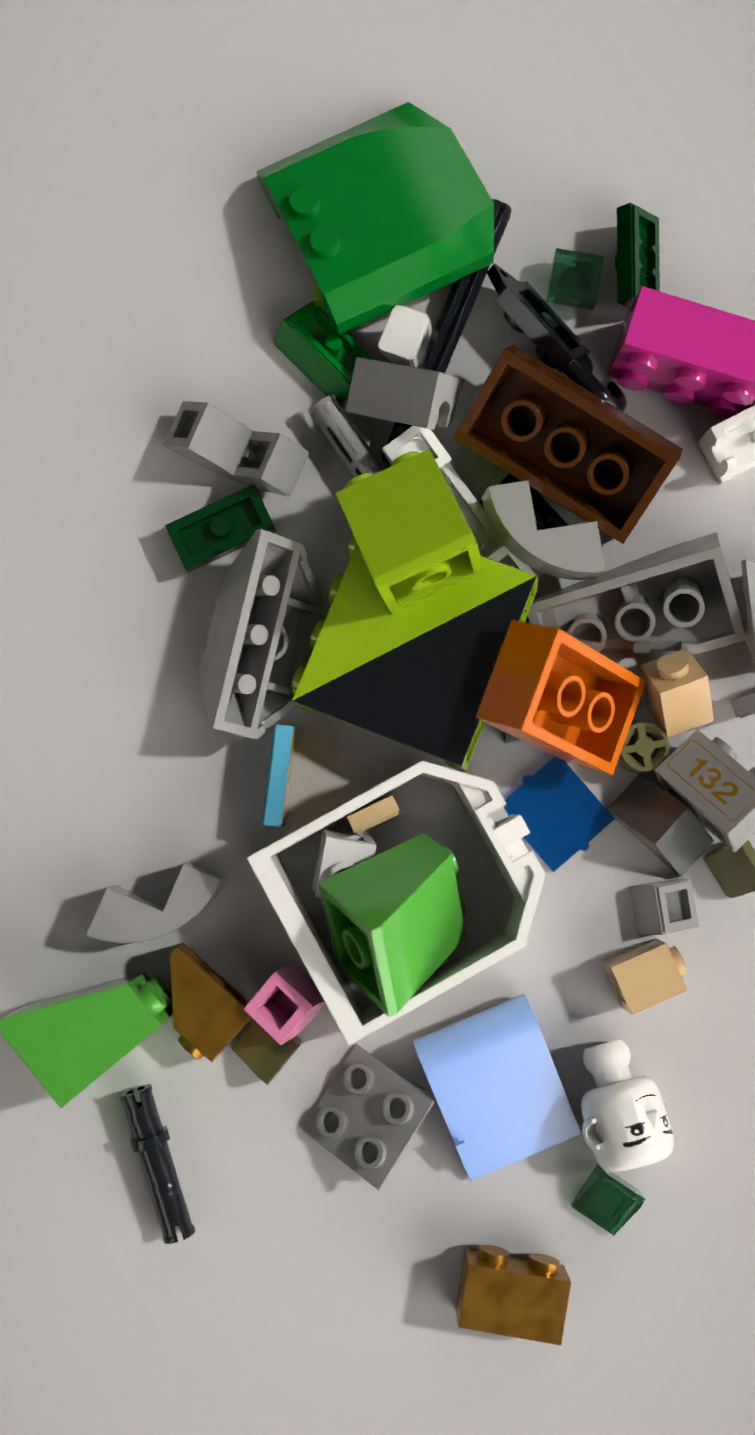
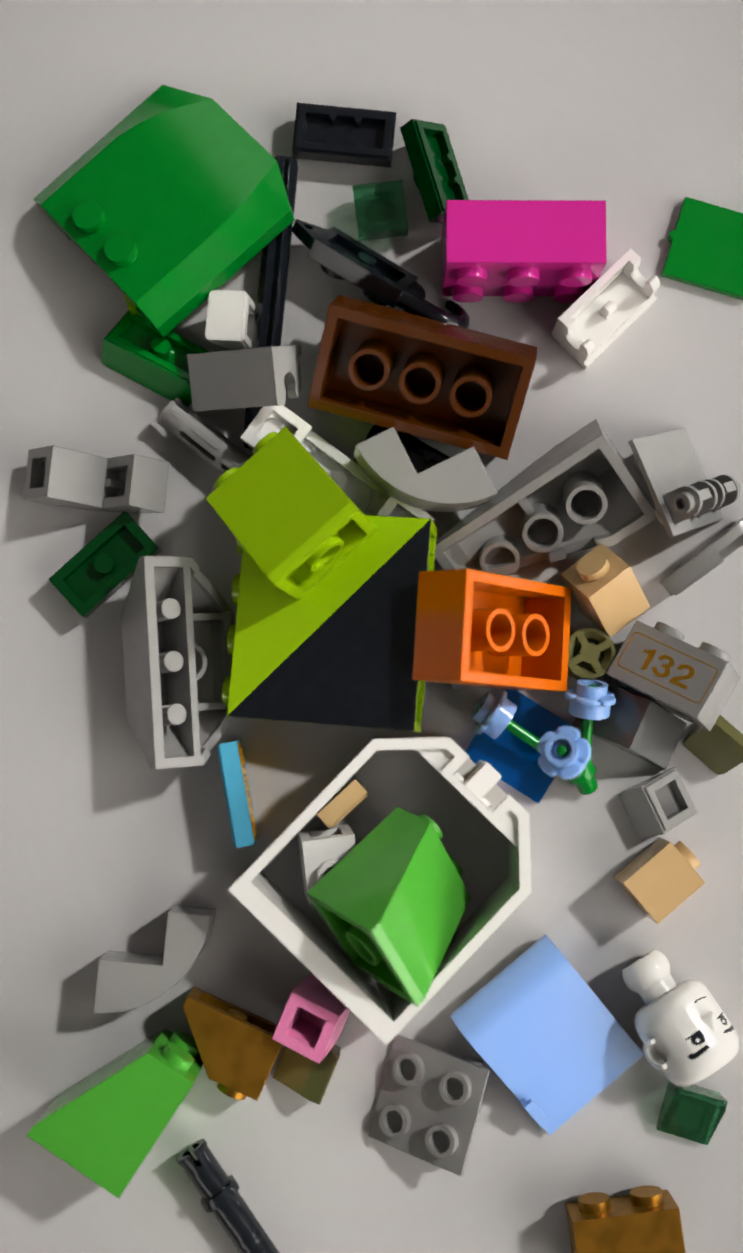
camera: 10 degrees left, 0 degrees up
none -> black plate [292,103,396,168]
none -> light blue plant [471,679,616,795]

